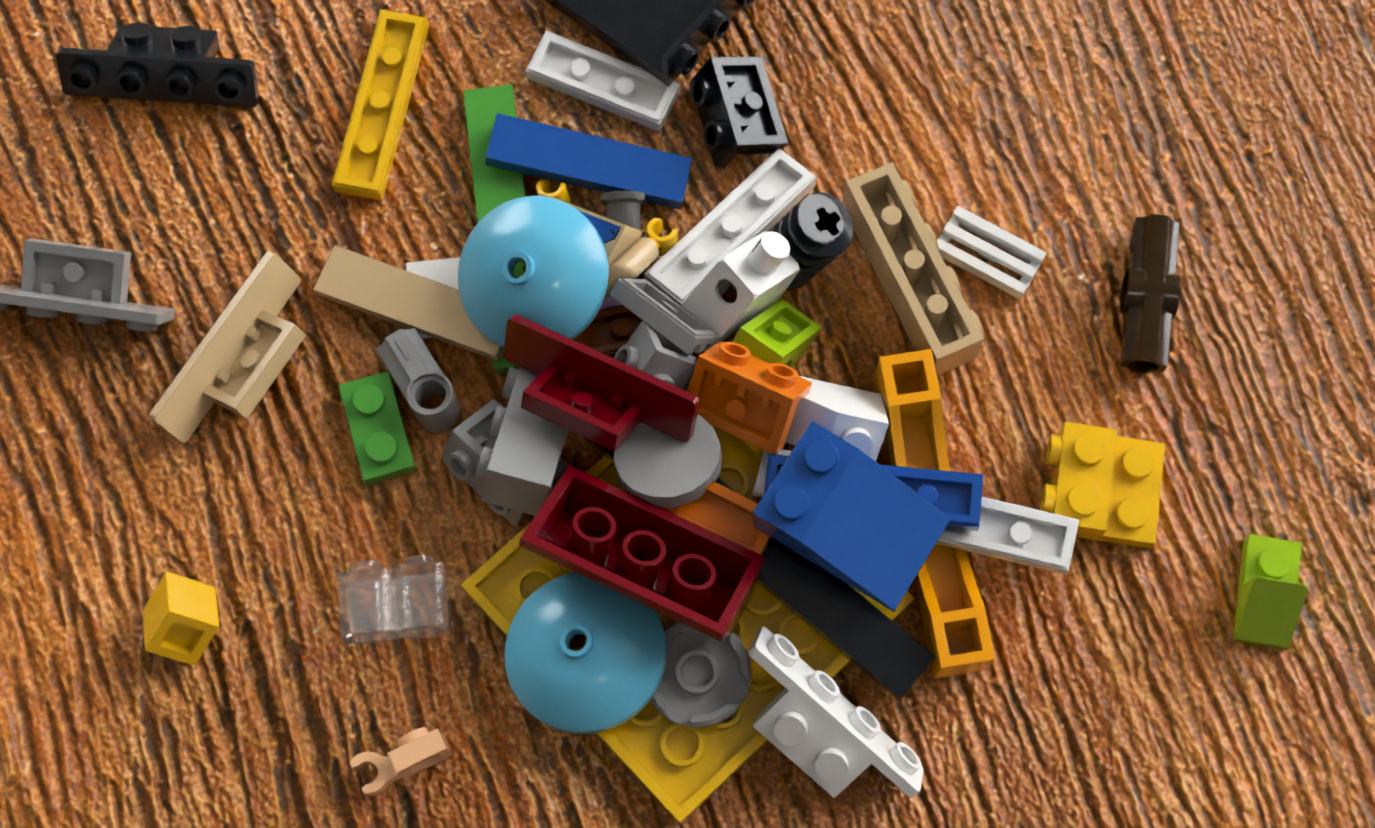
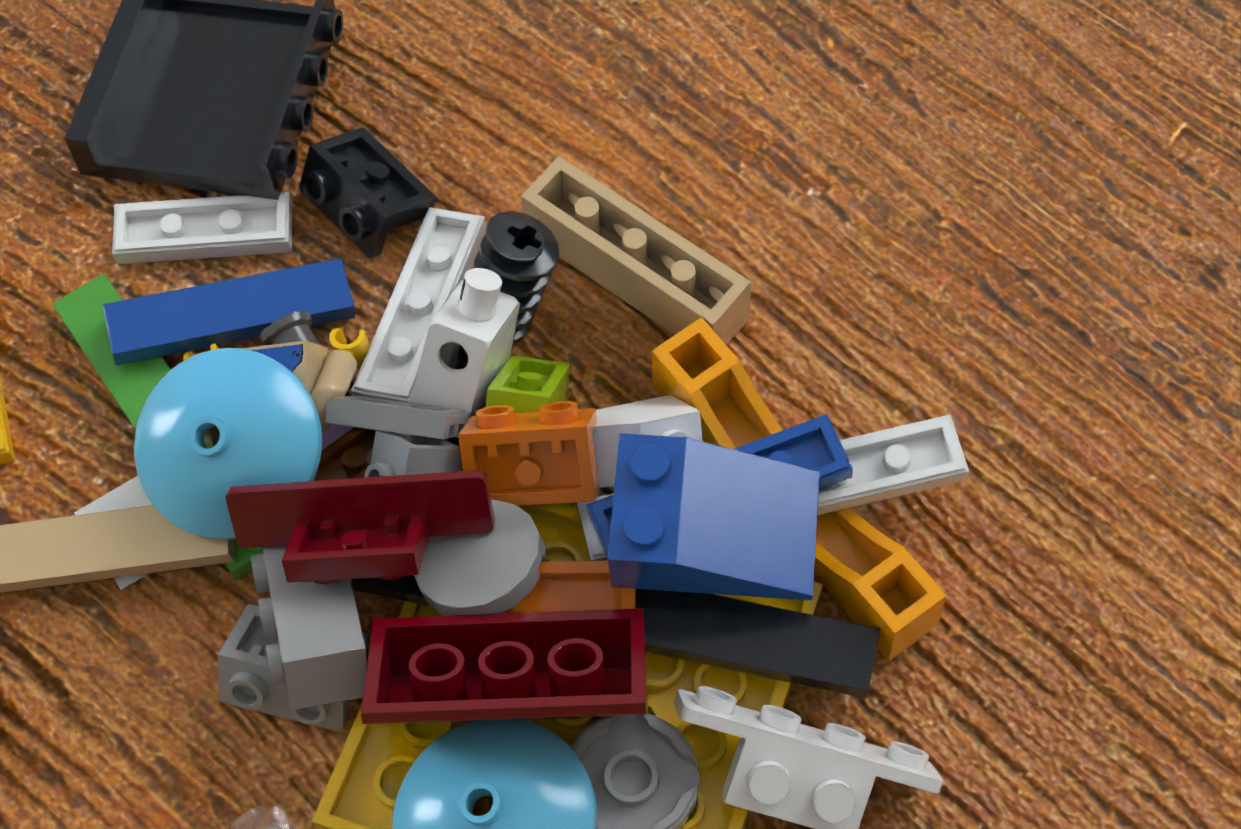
camera: 25 degrees left, 10 degrees down
bright green plate [338,371,417,486] -> none
light grey piece [376,327,461,433] -> none
white tile [937,205,1047,300] -> none
yellow plate [1040,422,1165,549] -> none
dark brown piece [1120,214,1181,374] -> none
lime slope [1233,534,1308,650] -> none

